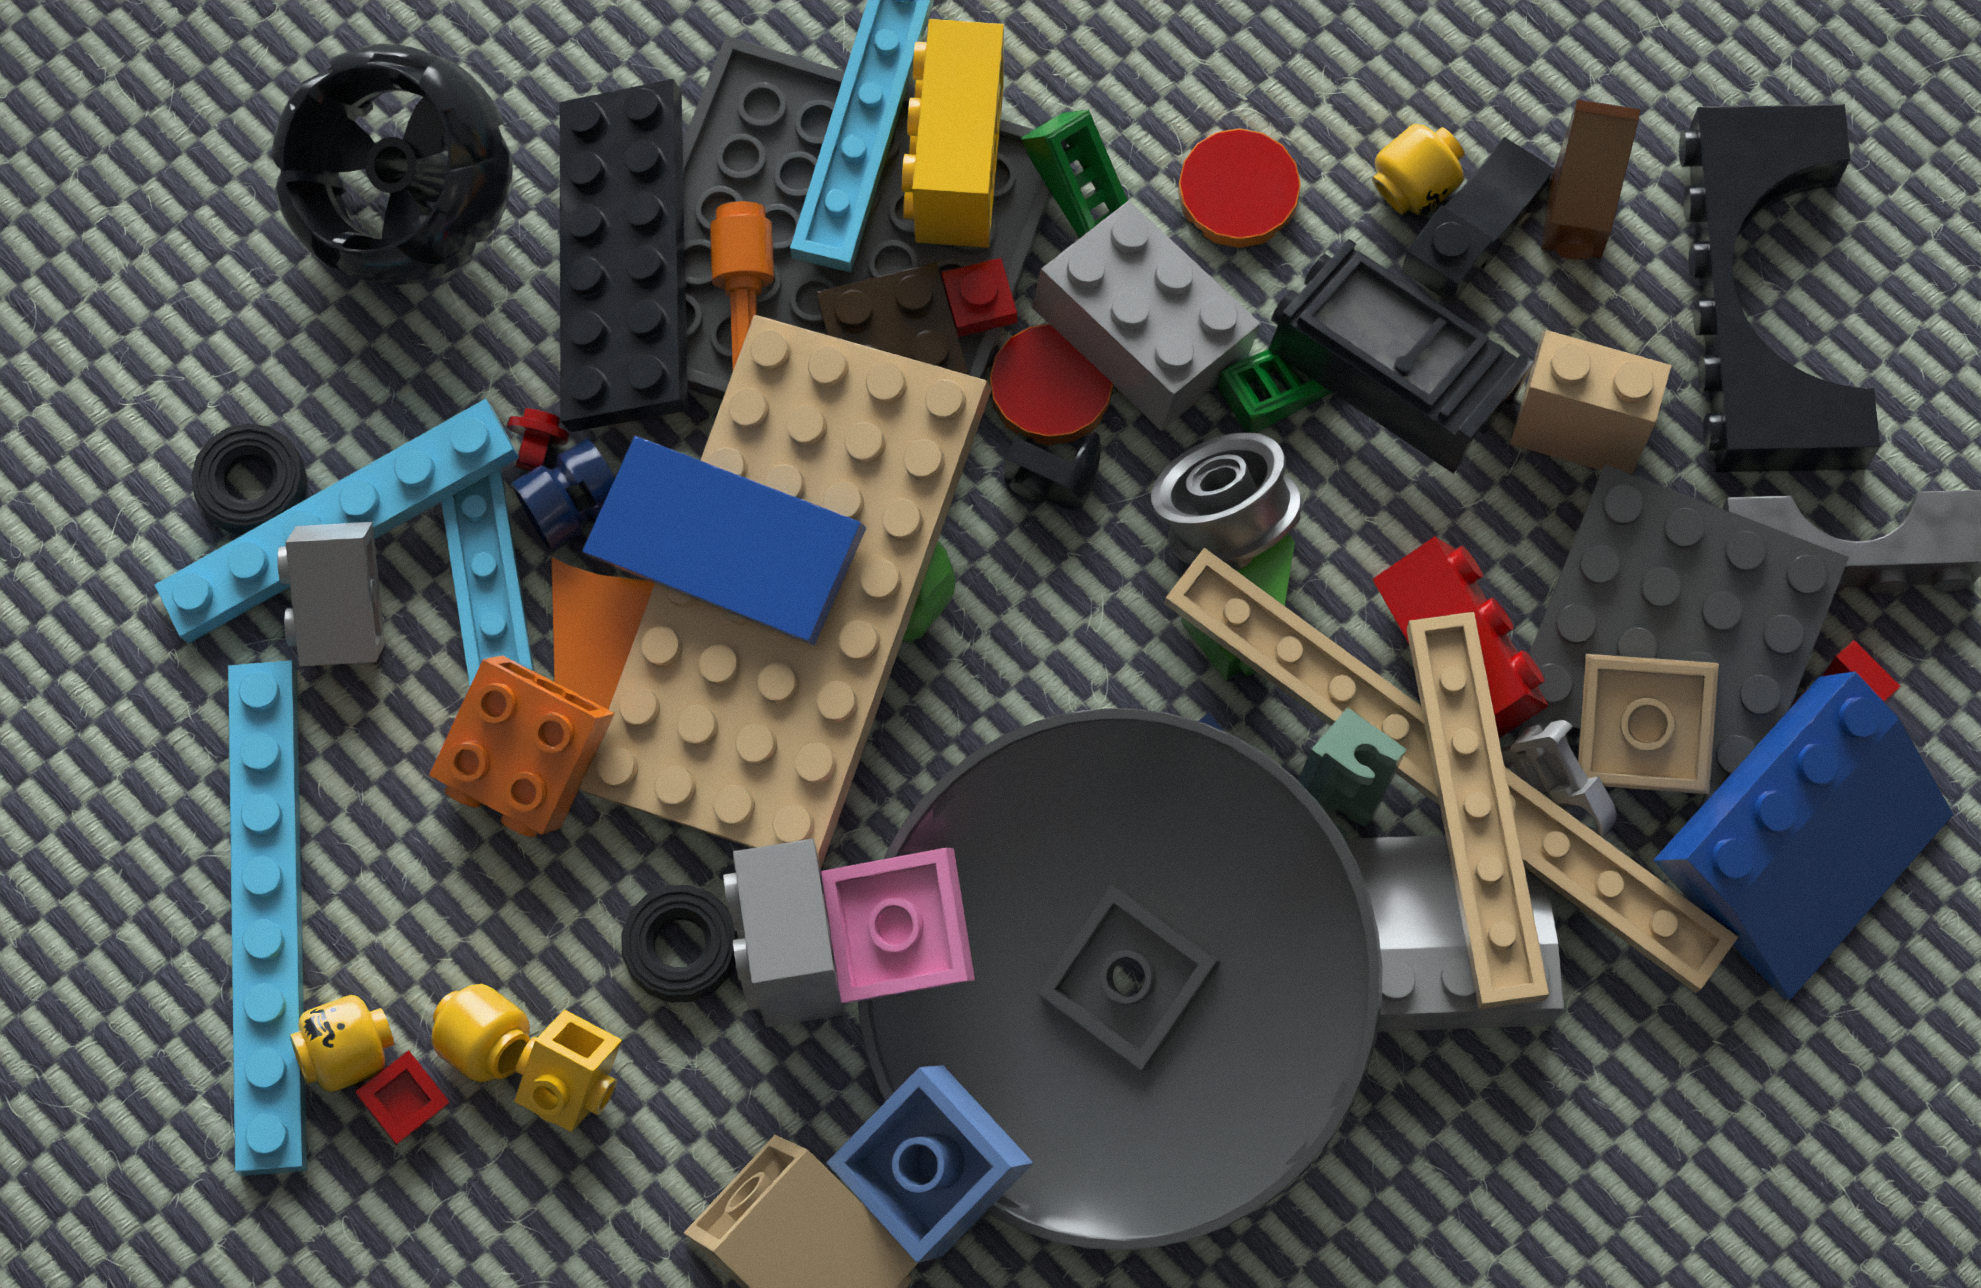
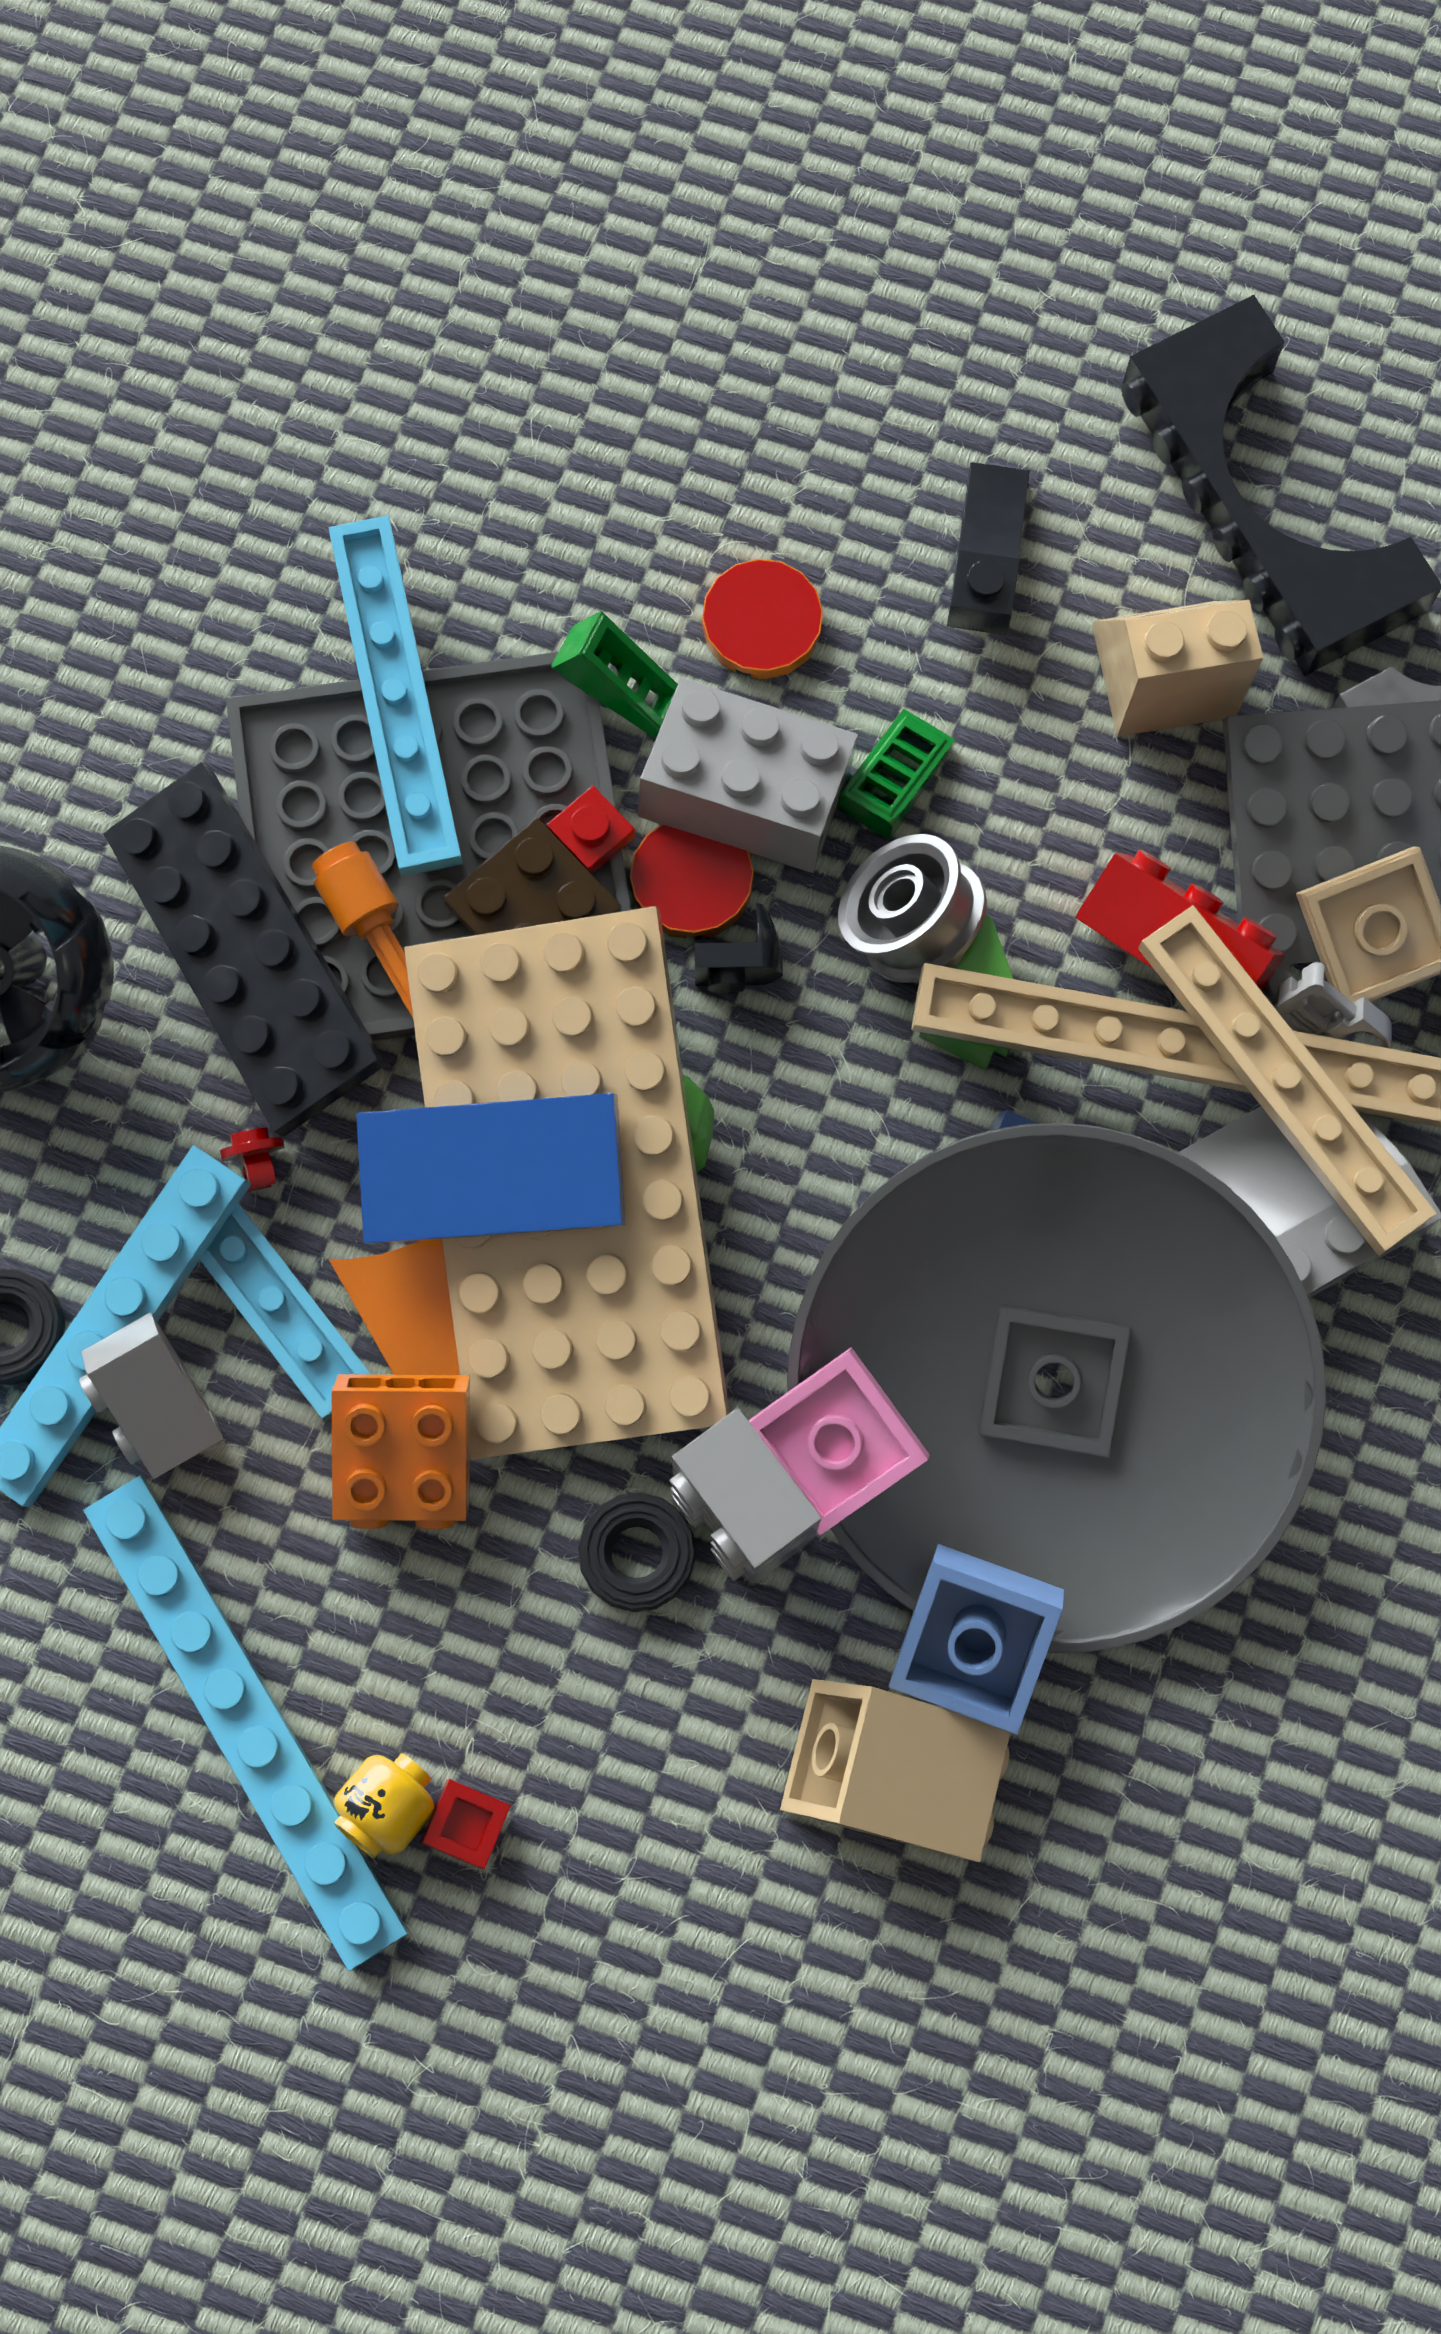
camera: 30 degrees left, 5 degrees up
yellow head [431,984,531,1083] -> none
dark blue wheel [511,438,615,552] -> none
yellow brick [514,1009,622,1132] -> none
yellow brick [902,19,1004,248] -> none
black door [1268,239,1534,474] -> none
sand green hinge [1298,708,1407,840] -> none
yellow head [1372,124,1465,215] -> none
reddish brown slope [1541,99,1640,260] -> none

